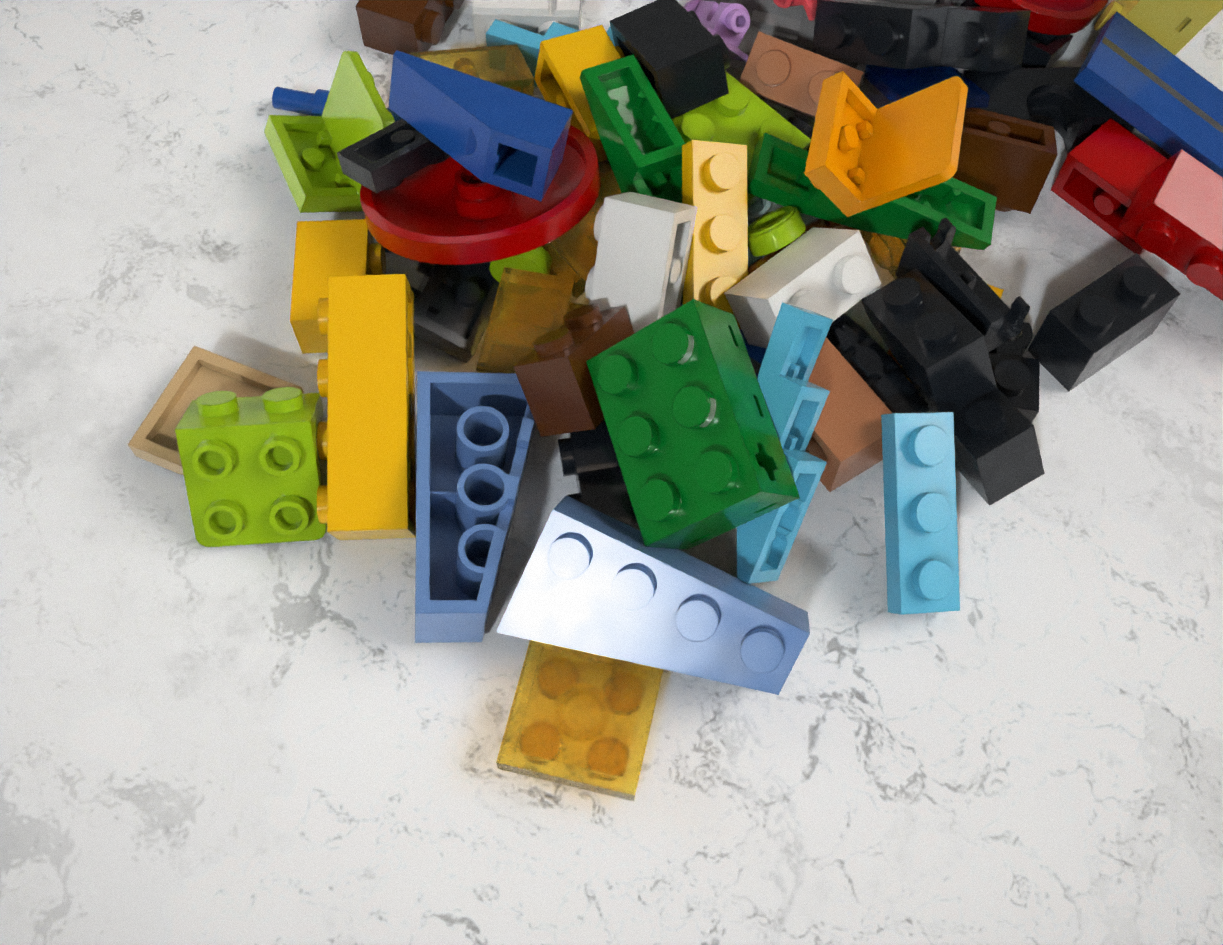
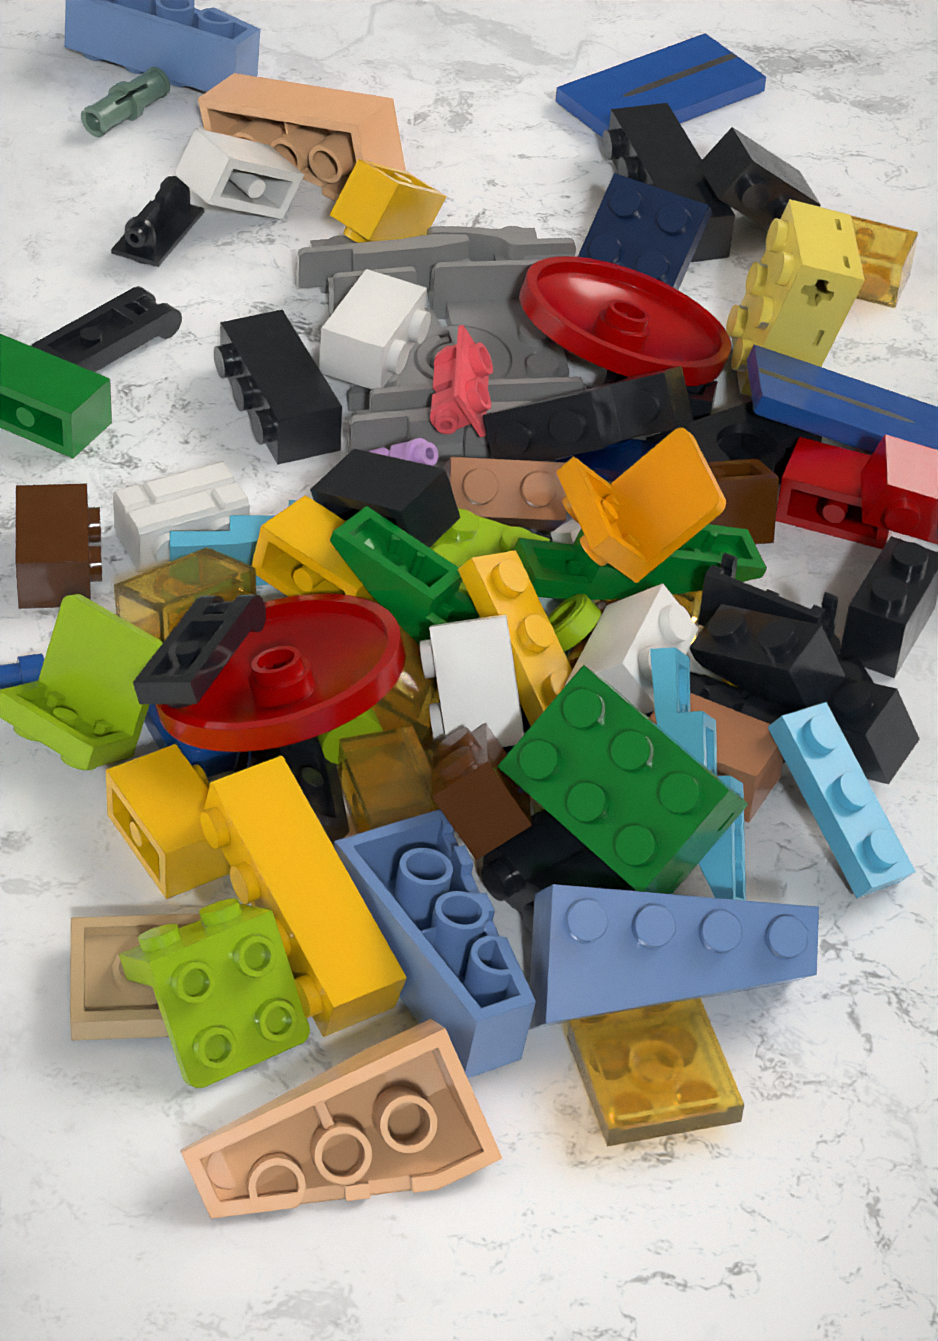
camera: 30 degrees left, 20 degrees down
blue slope [388,50,573,201] -> none
none -> light nougat wedge [180,1019,503,1219]

